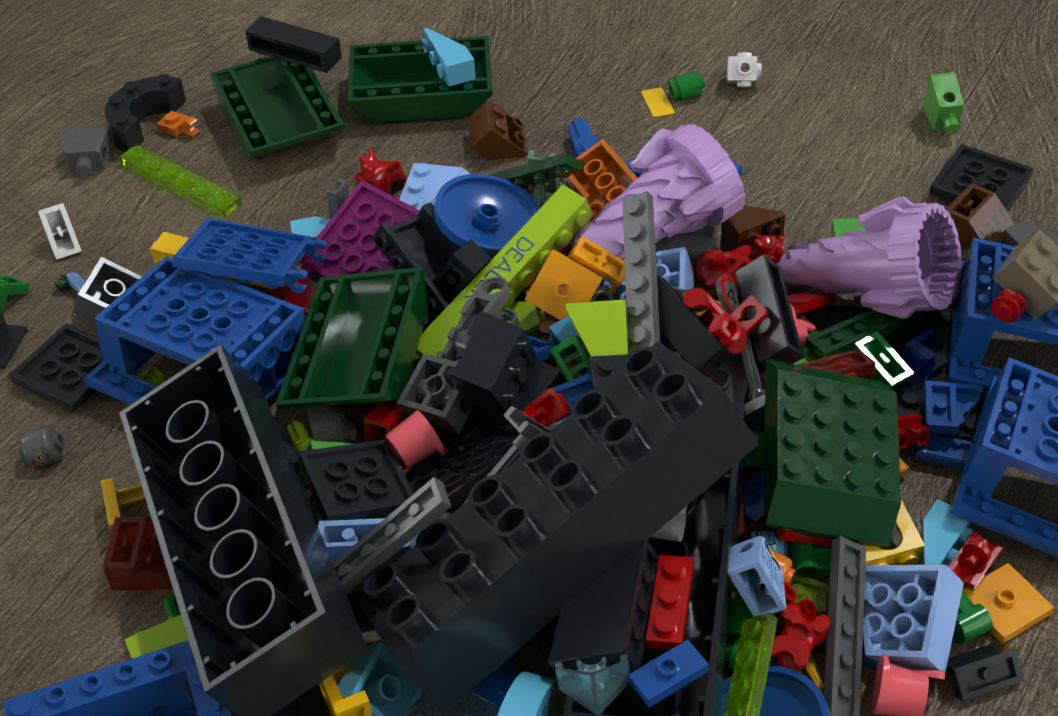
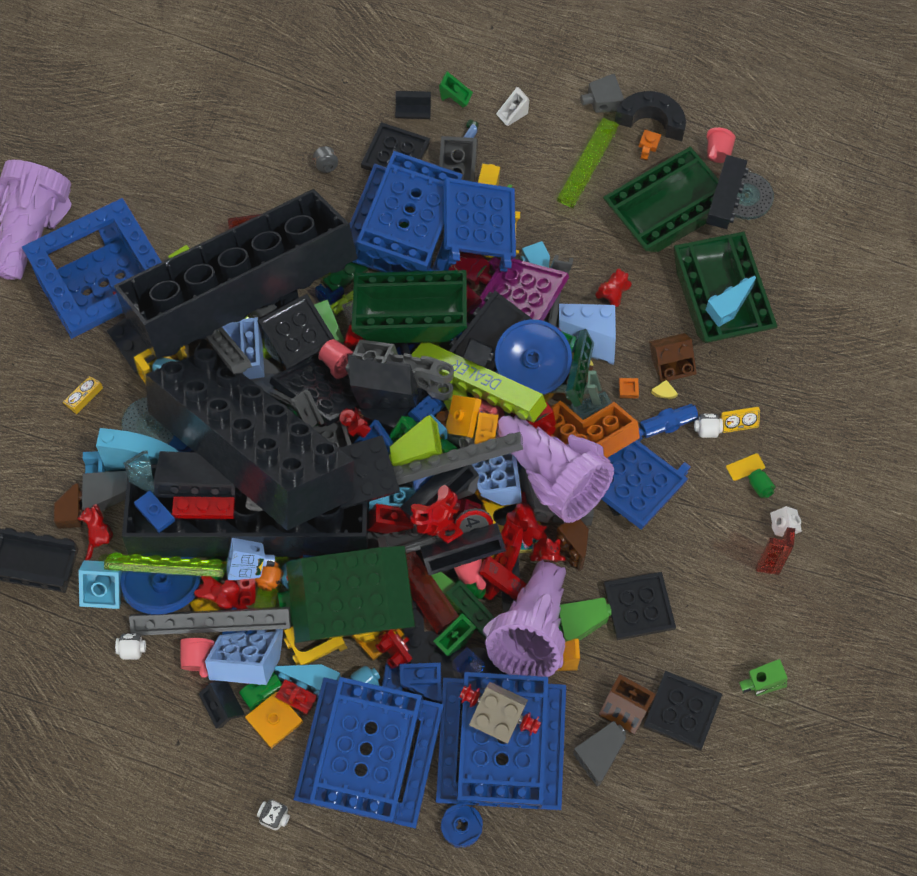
camera: 75 degrees right, 20 degrees up
none -> medium azure head [350,666,380,686]
none -> black plate [603,572,676,640]
none -> light yellow tile [651,380,678,399]
none -> white head [694,414,723,438]
none -> coral hat [707,127,736,163]
none -> slope [720,407,760,433]
none -> clear red fence [756,527,796,575]

